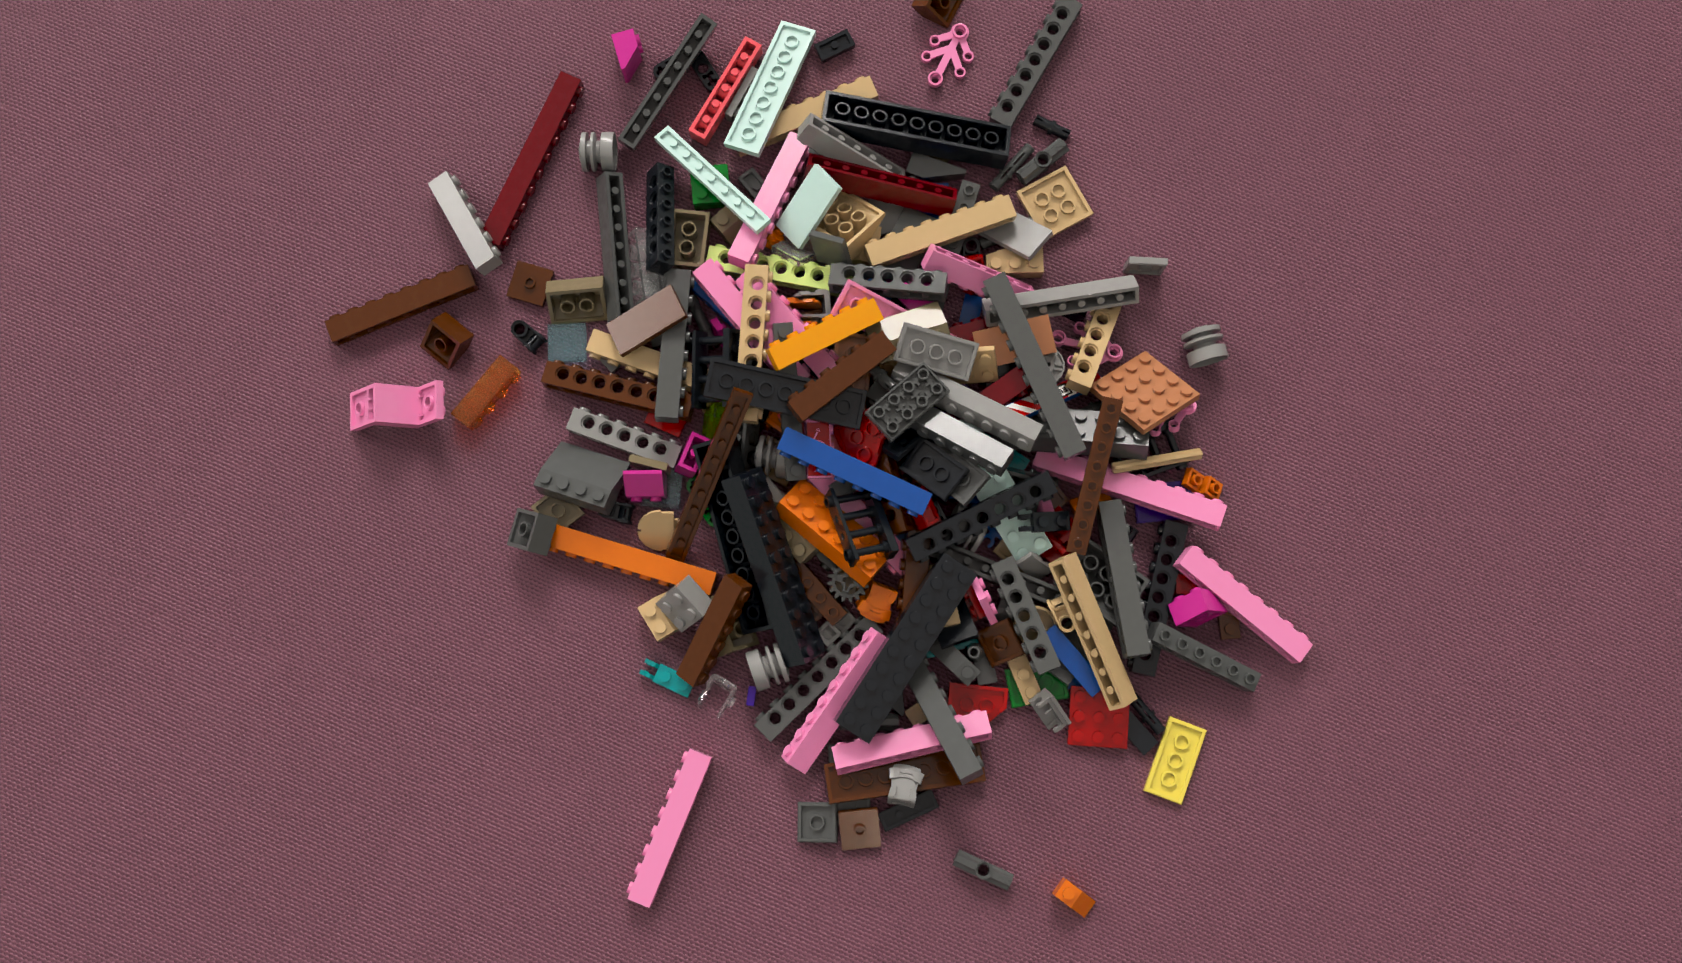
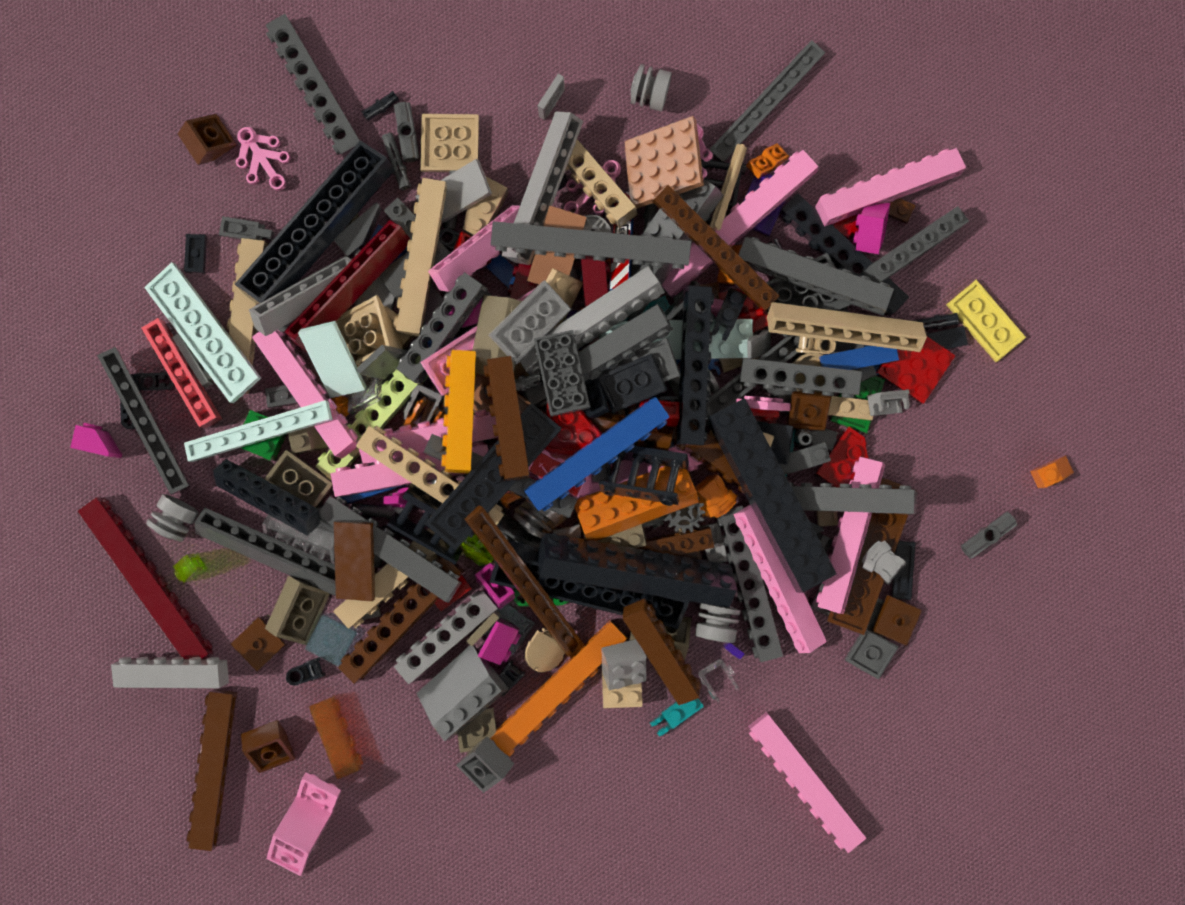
camera: 60 degrees left, 5 degrees up
none -> clear neon green slope [173,553,208,583]
none -> dark grey hinge [219,216,275,241]
none -> dark grey plate [709,40,826,162]

